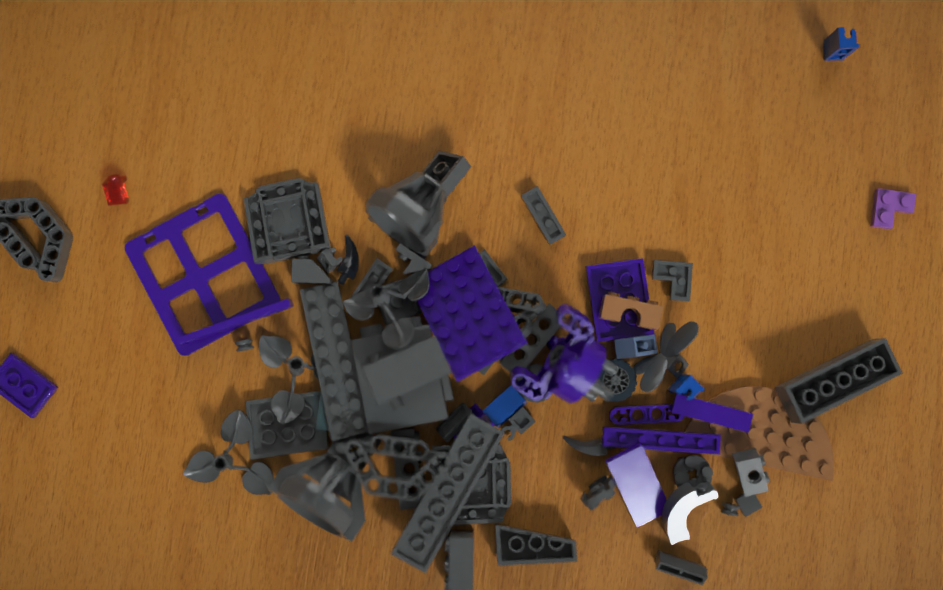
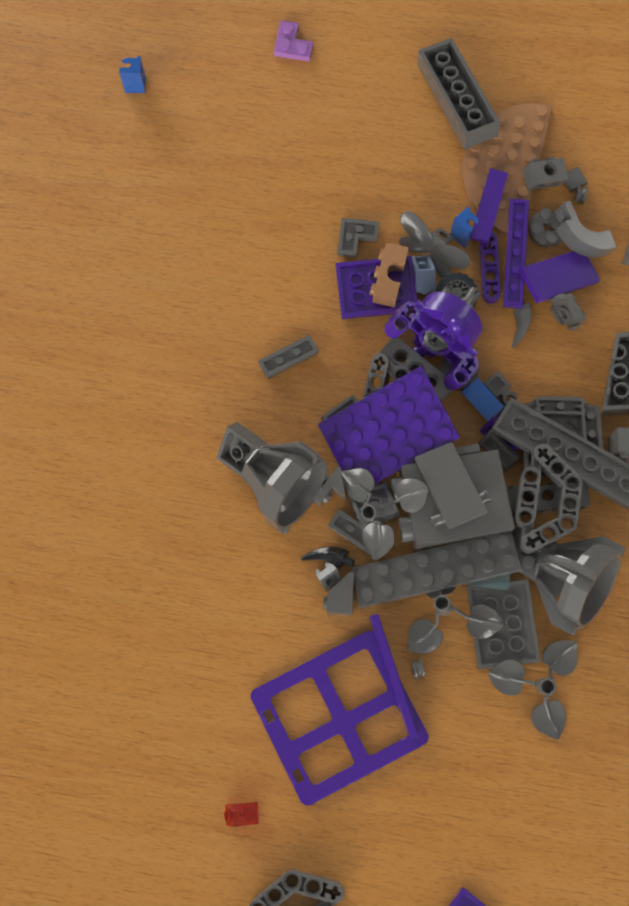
camera: 90 degrees left, 10 degrees down
dark grey wedge [244,178,331,264] -> none

